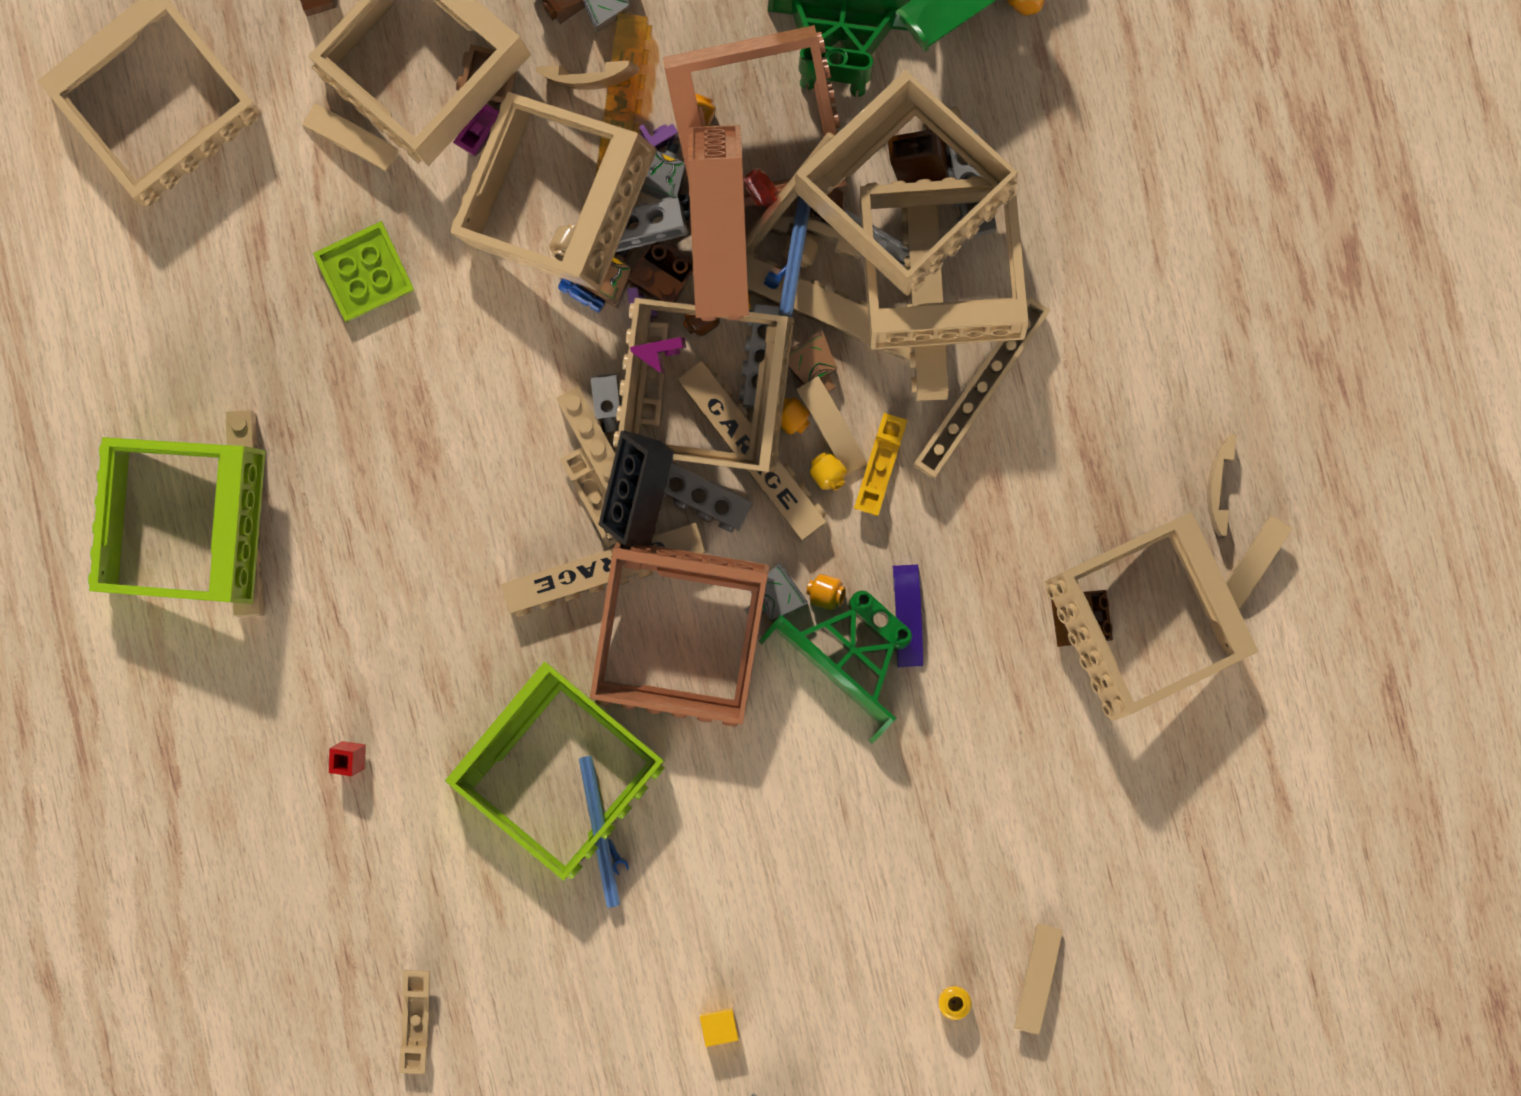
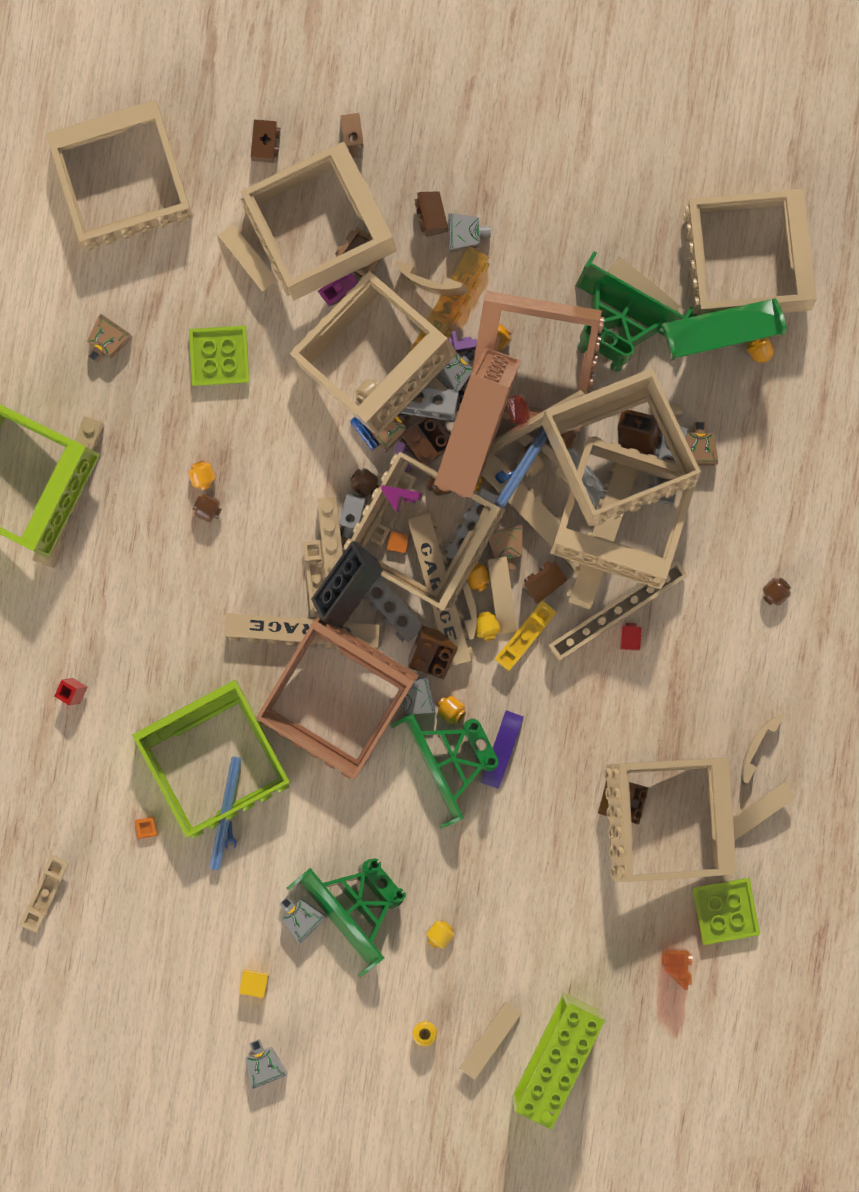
camera: 25 degrees right, 0 degrees up
none -> medium nougat torso [87,313,132,363]
none -> orange tile [135,817,158,839]
none -> light orange head [188,460,216,490]
none -> reddish brown head [192,494,222,522]
none -> light grey torso [279,897,327,944]
none -> green piece [286,858,406,977]
none -> reddish brown head [350,468,379,497]
none -> orange tile [387,531,409,554]
none -> reddish brown slope [408,625,458,679]
none -> yellow head [426,920,455,949]
none -> tan slope [463,581,477,641]
none -> lime door [512,992,605,1130]
none -> reddish brown slope [523,561,567,605]
none -> red brick [620,623,642,651]
none -> clear orange slope [662,947,692,990]
none -> medium nougat torso [686,422,718,466]
none -> lime plate [692,877,760,945]
none -> reddish brown head [763,577,791,606]

